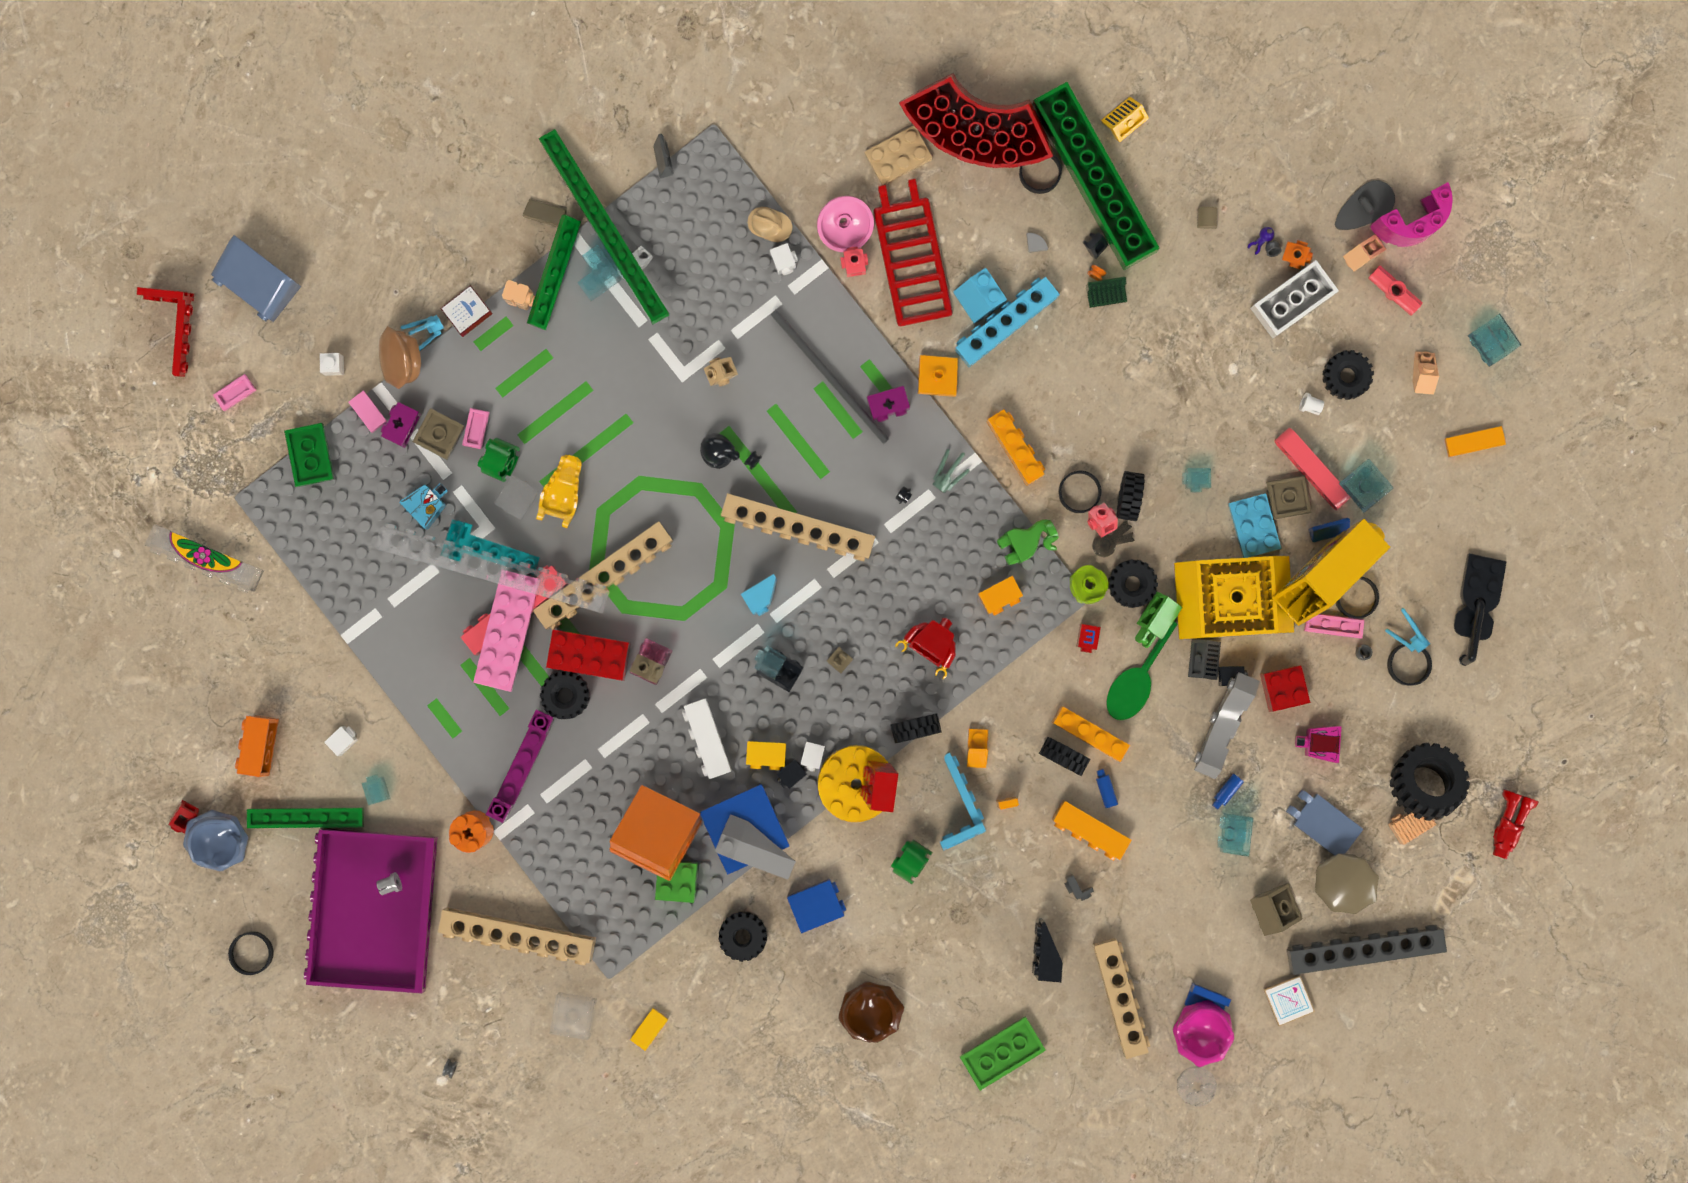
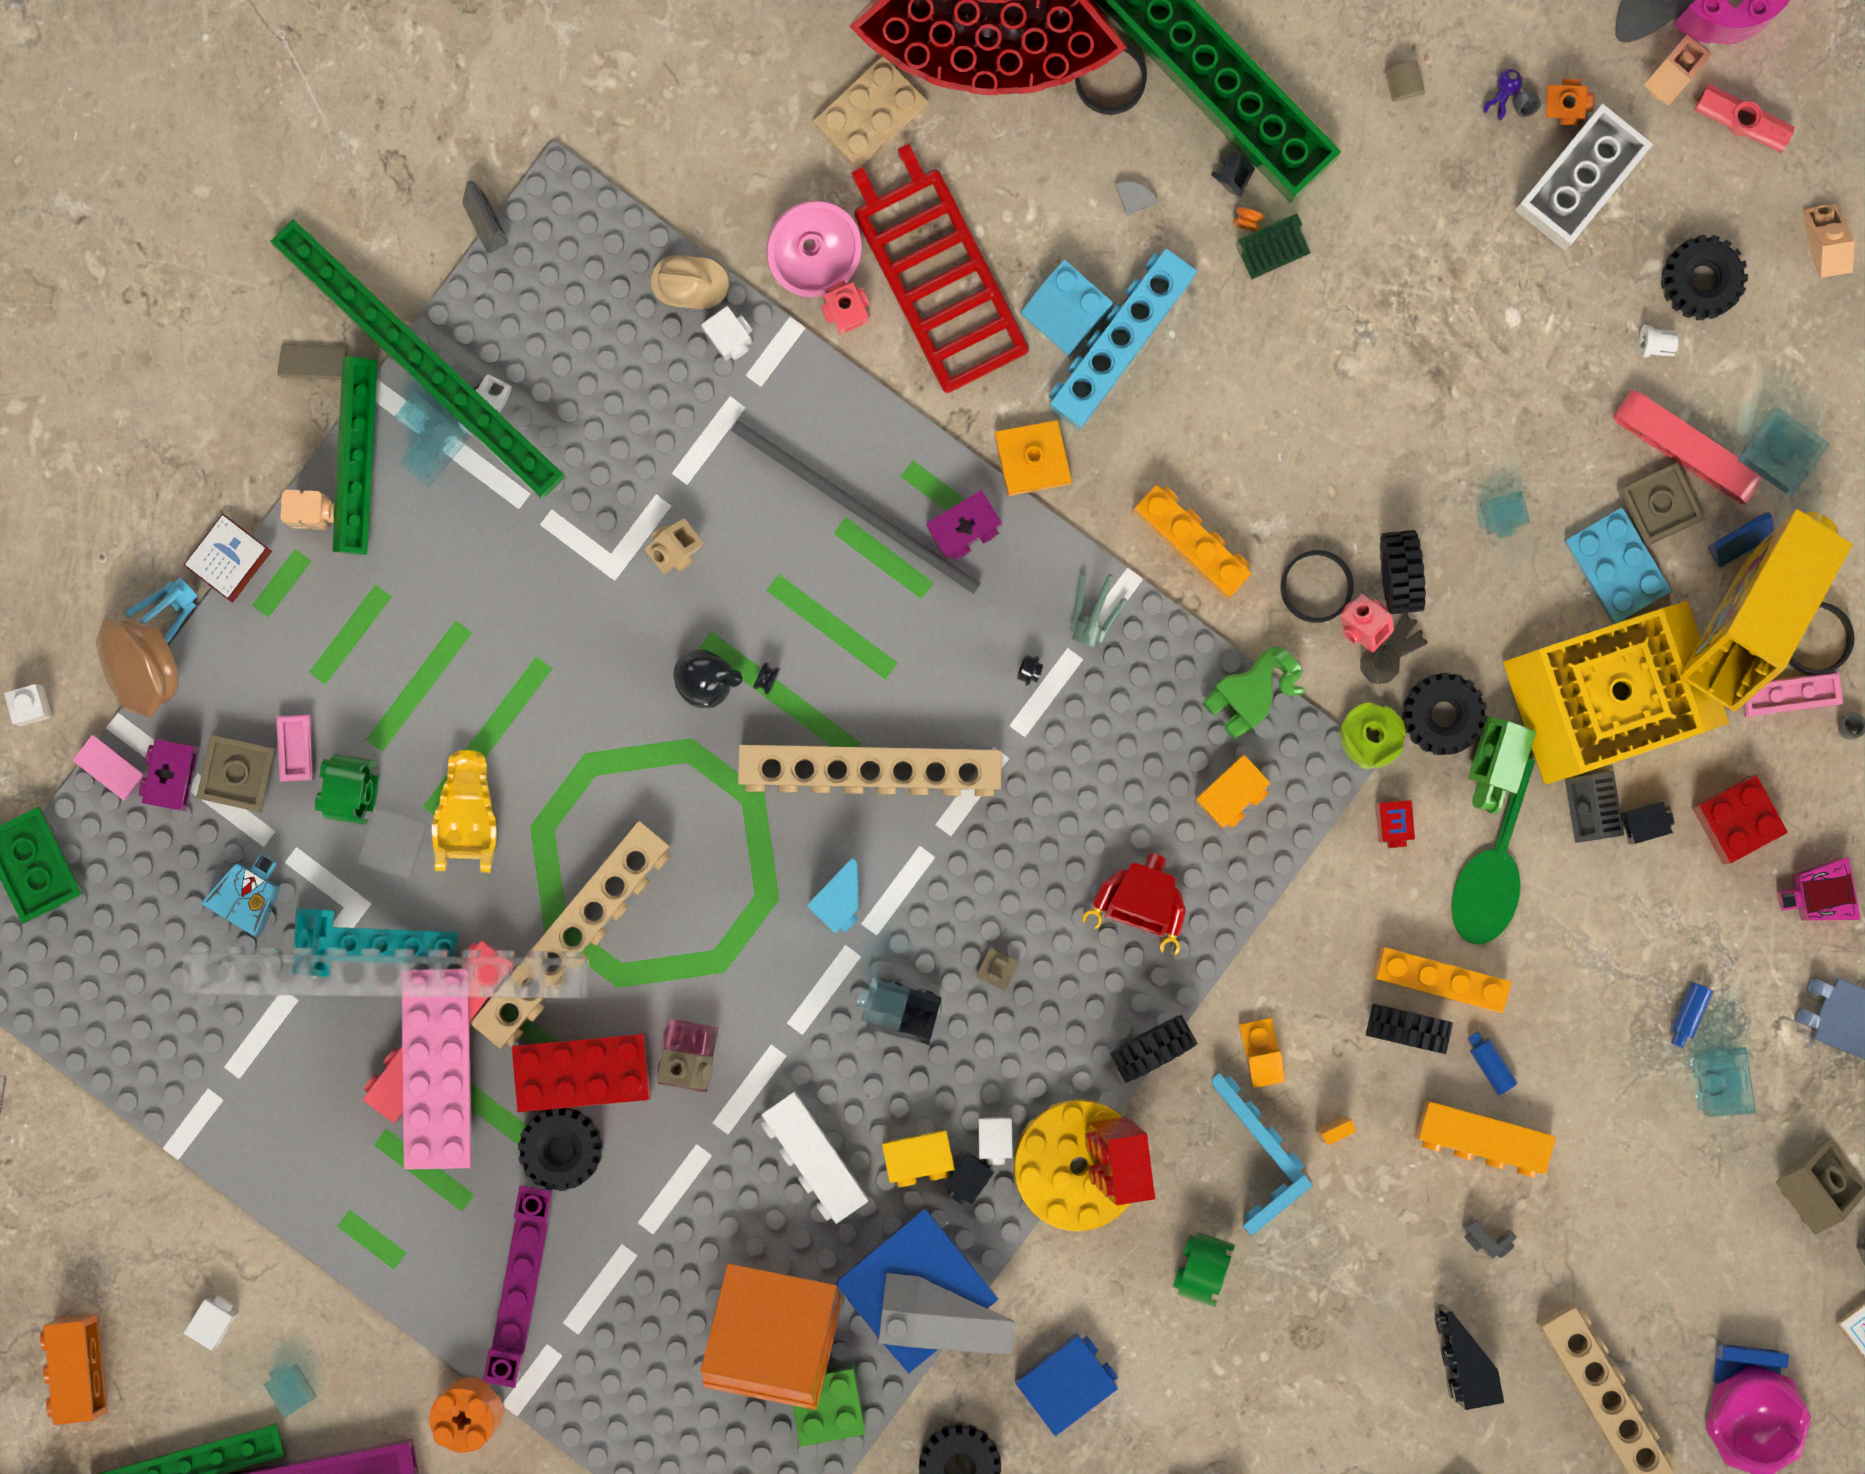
camera: 20 degrees left, 0 degrees up
light grey brick [1194,672,1260,779] -> none

